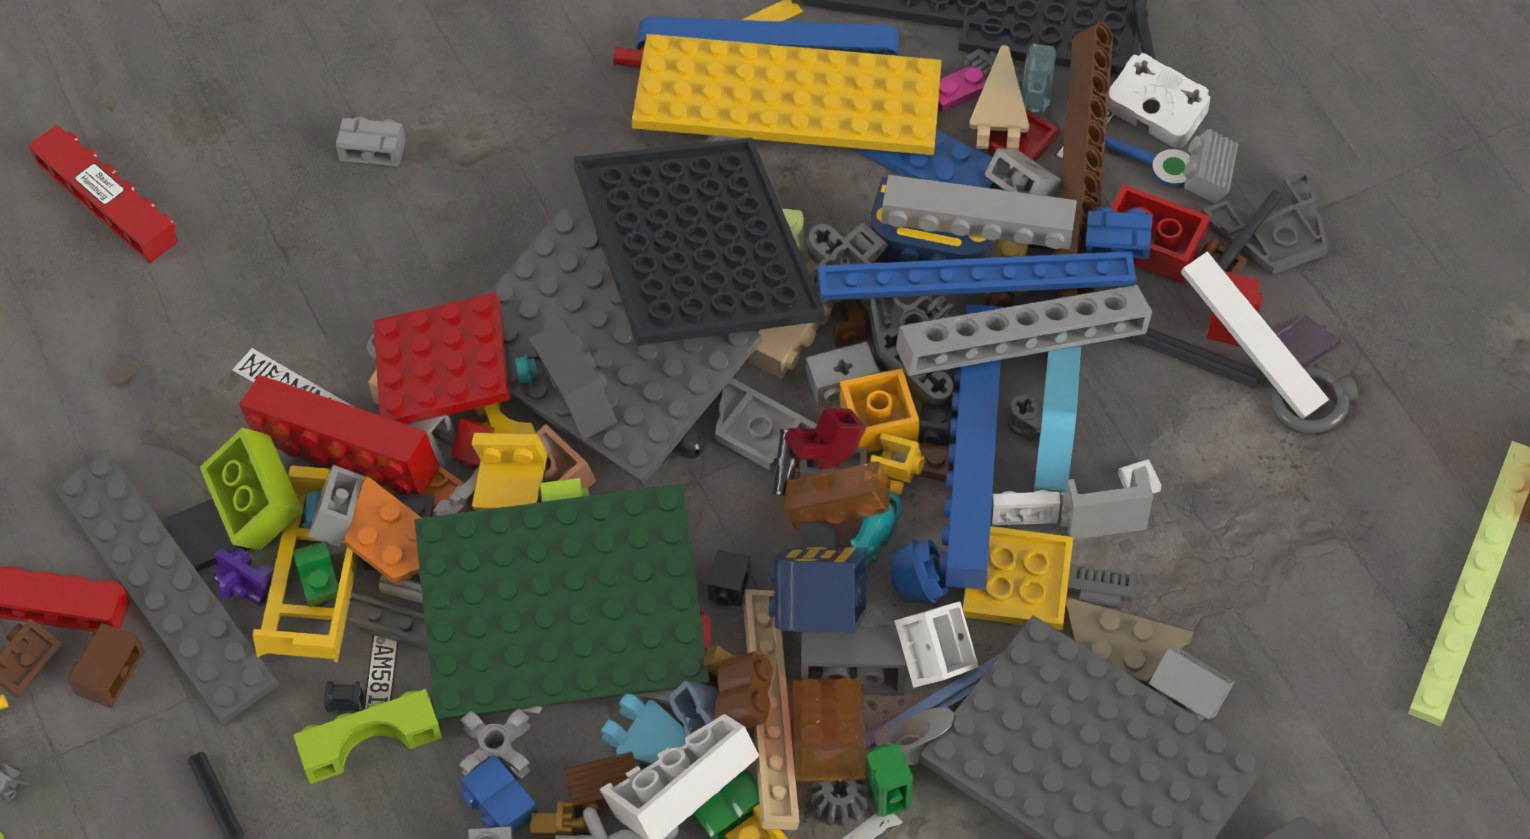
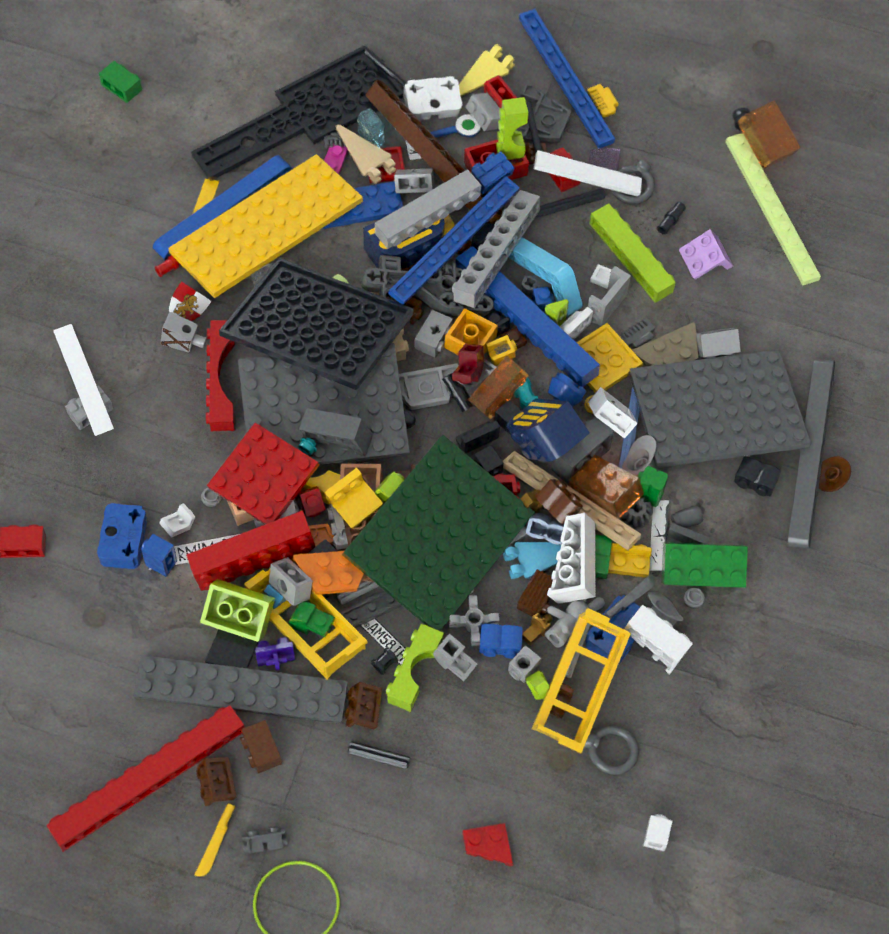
camera: 50 degrees left, 5 degrees up
none -> white sticker [53,324,114,436]
none -> blue axle [97,503,147,569]
none -> blue brick [141,534,177,577]
none -> white bracket [159,503,195,538]
none -> light grey torso [161,312,207,352]
none -> shield [168,281,211,322]
none -> red arch [206,320,235,431]
none -> reddish brown bracket [345,682,382,730]
none -> light grey brick [433,634,477,681]
none -> black bracket [456,421,500,454]
none -> light yellow flag [459,44,514,97]
none -> red brick [484,75,517,108]
none -> red bracket [493,474,520,496]
none -> lime arch [496,97,529,160]
none -> blue plate [519,9,615,149]
none -> blue brick [532,287,554,313]
none -> lime slope [545,299,569,327]
none -> yellow piece [587,84,619,118]
none -> lime brick [589,204,676,303]
none -> black pin [657,202,686,235]
none -> lavender bracket [679,230,733,279]

